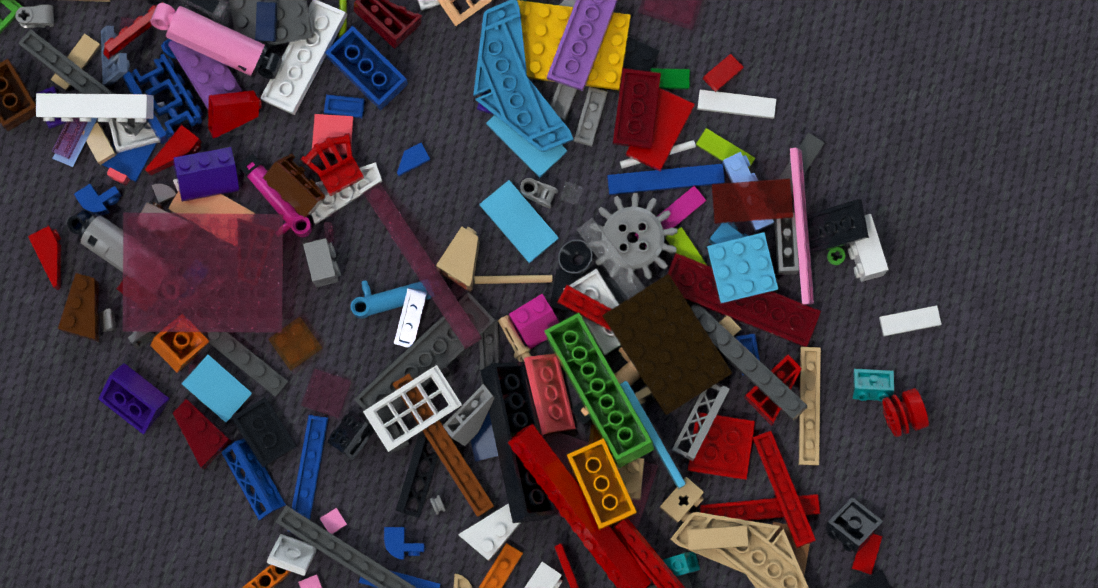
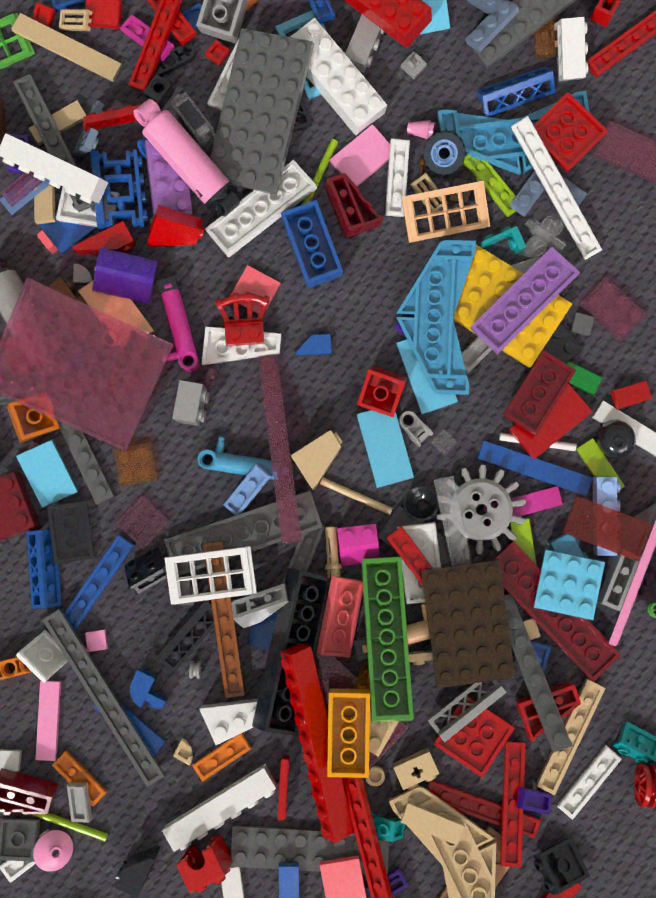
camera: 25 degrees right, 5 degrees up
light grey piece [15,5,54,28] -> none
blue brick [74,184,122,215] -> none
dark blue tile [255,2,277,42] -> none
reddish brown wedge [263,153,326,218] -> none
blue tile [324,94,365,119] -> none
light grey tile [574,87,608,147] -> none
medium azure tile [620,381,686,489] -> none
none -> red slope [357,365,408,417]
none -> tan tile [366,765,385,786]
none -> dark purple tile [516,787,552,815]
none -> white tile [556,745,622,820]
none -> dark grey tile [570,312,594,336]
none -> black cylinder [596,419,636,459]

